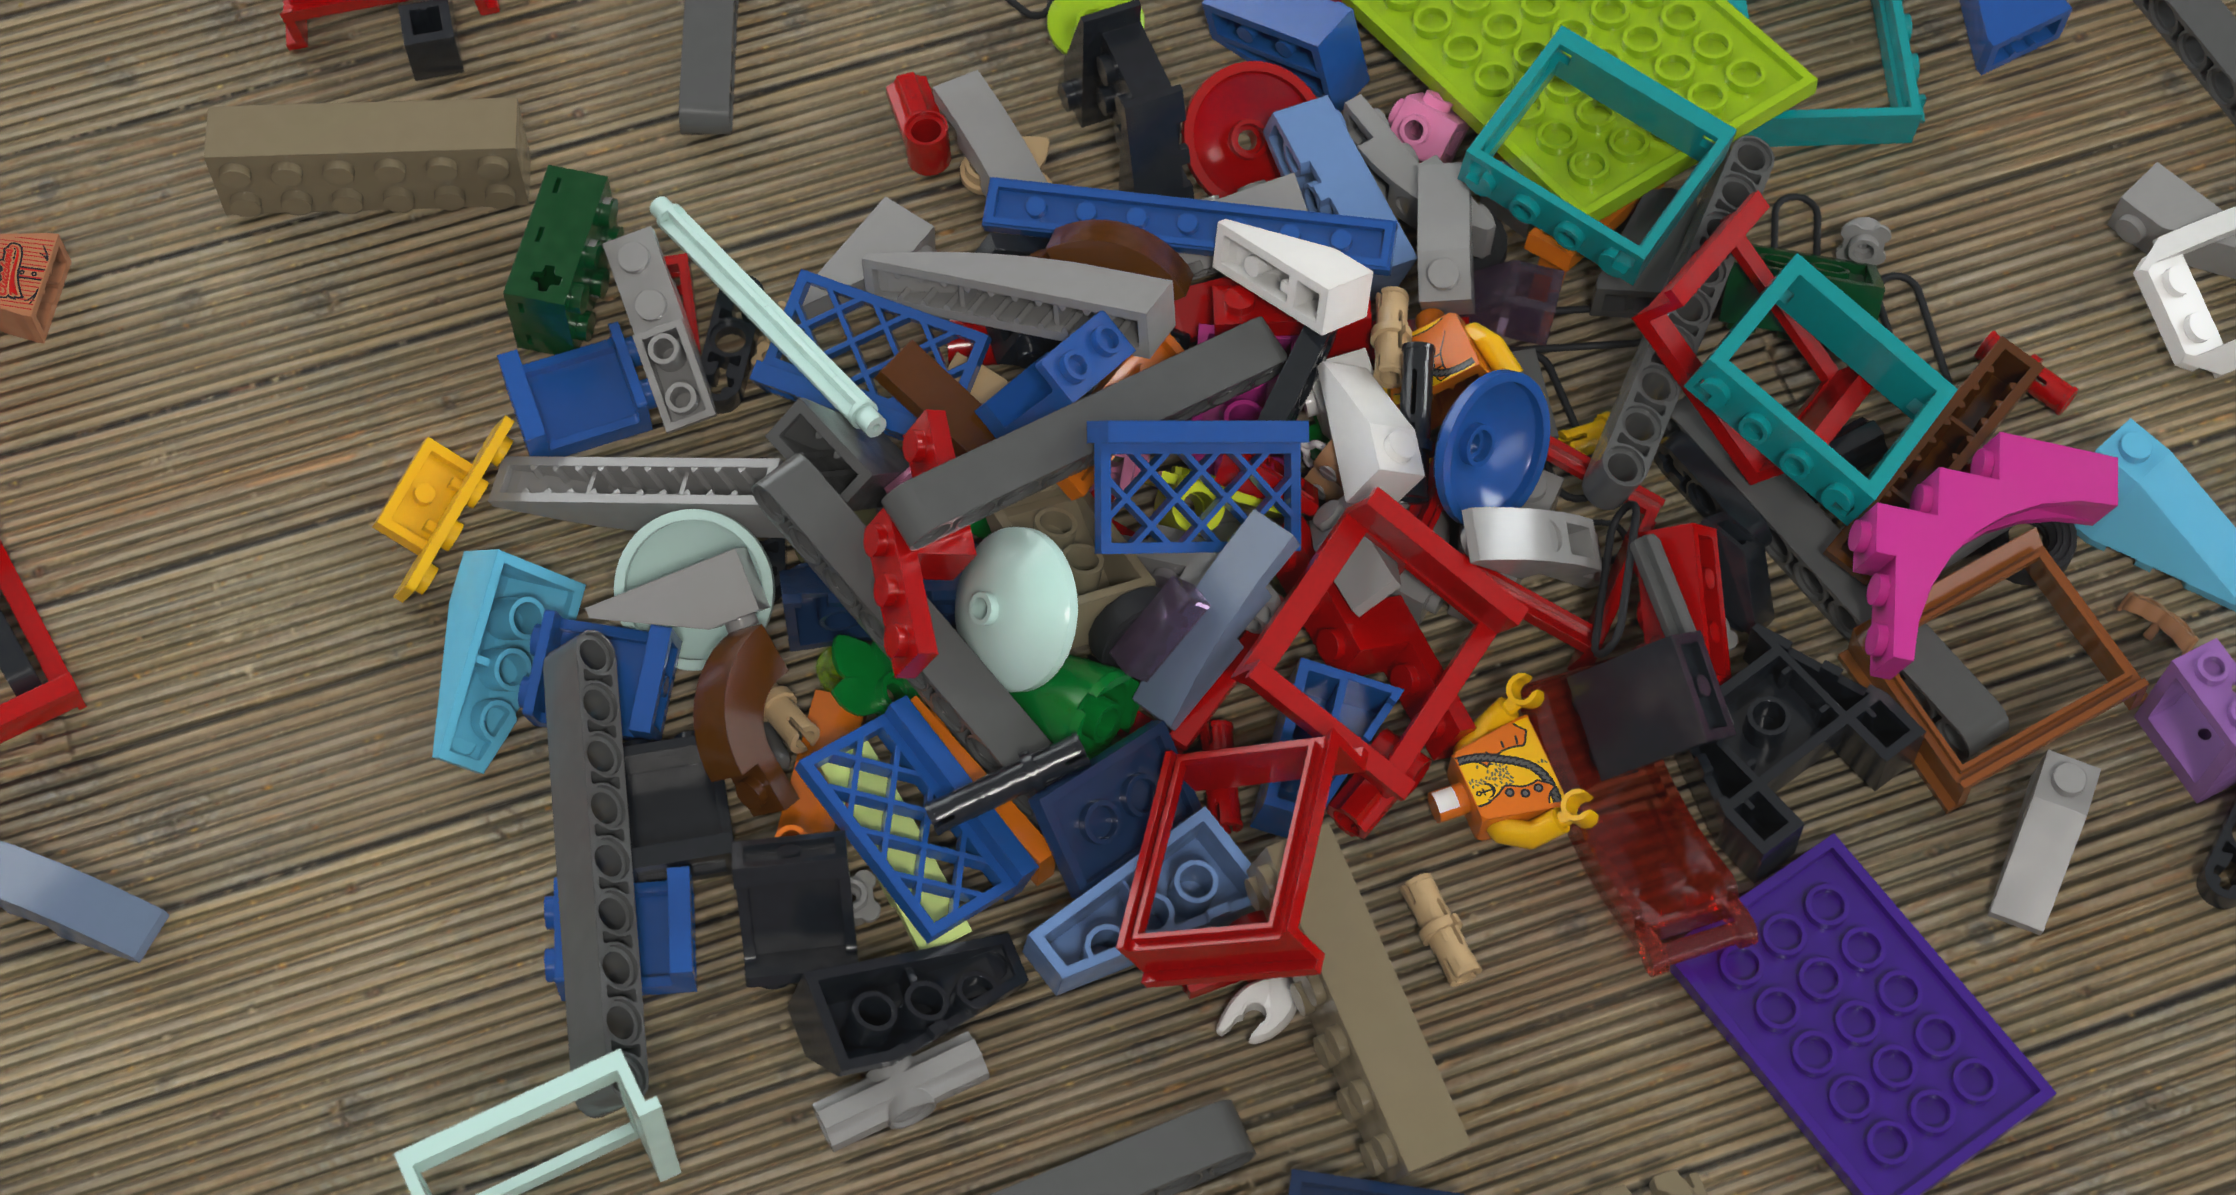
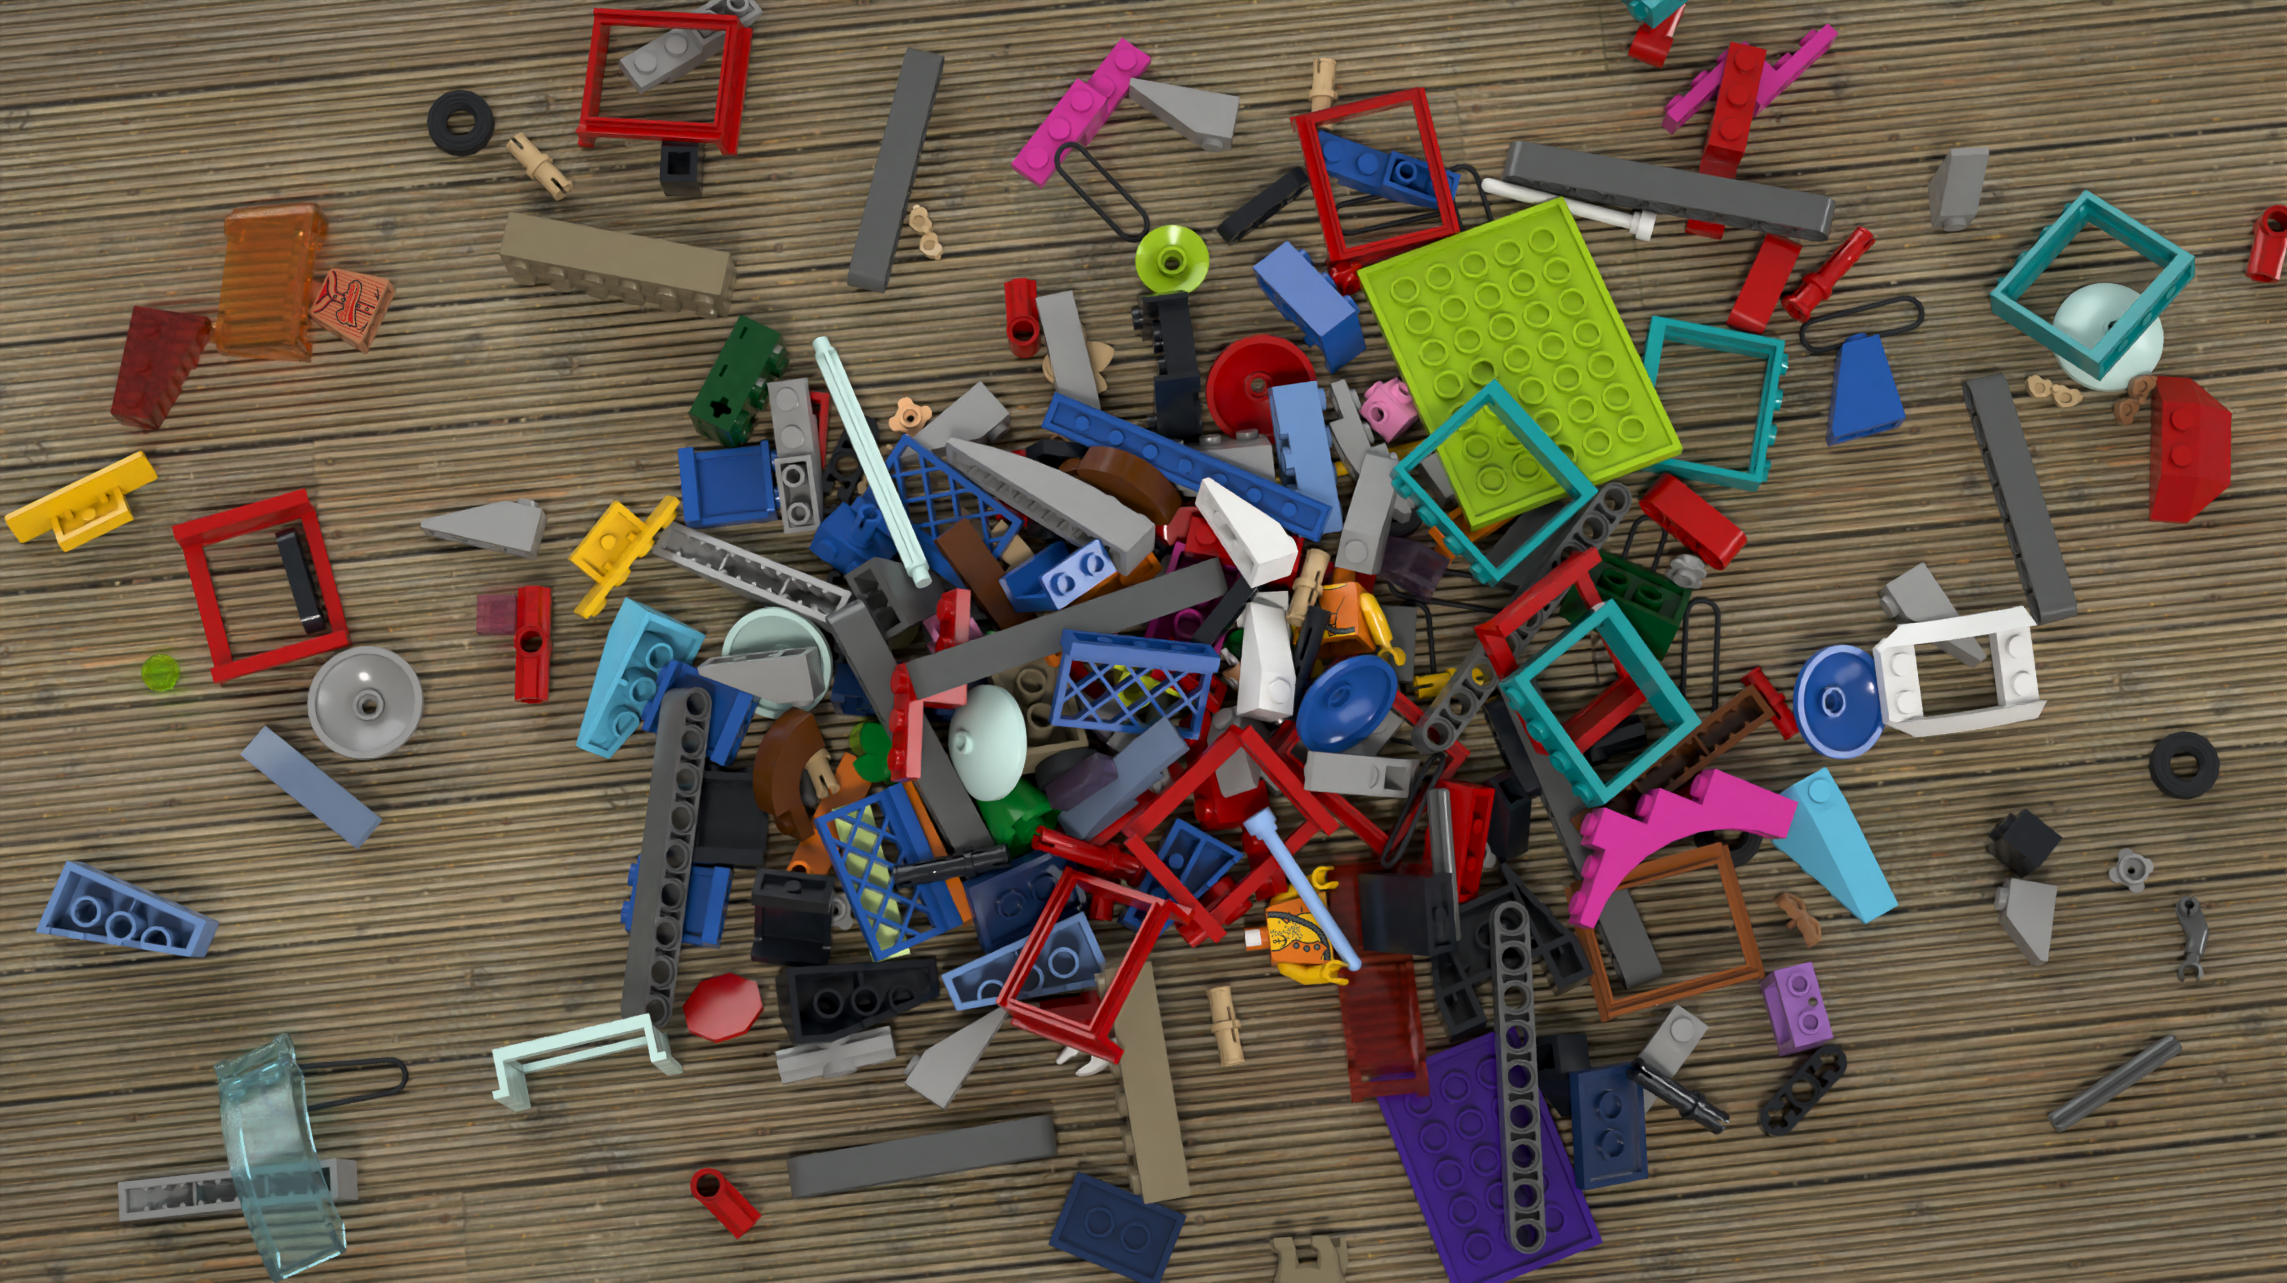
camera: 15 degrees right, 15 degrees up
none -> light grey dish [307,646,424,760]
none -> light grey slope [420,498,547,560]
none -> black tyre [427,90,495,157]
none -> clear pink tile [476,595,517,635]
none -> tan pin [506,132,573,201]
none -> red piece [513,586,553,704]
none -> piece [682,973,764,1043]
none -> blue brick [809,502,899,575]
none -> light nougat plate [889,397,932,437]
none -> light grey slope [903,1007,1009,1111]
none -> tan piece [909,204,944,260]
none -> red pin [1032,825,1147,888]
none -> light blue piece [1243,806,1361,971]
none -> dark grey beam [1489,901,1546,1254]
none -> black slope [1536,1034,1591,1117]
none -> dark blue plate [1569,1061,1648,1190]
none -> black pin [1626,1057,1730,1135]
none -> red beam [1638,473,1747,571]
none -> blue dish [1793,645,1885,759]

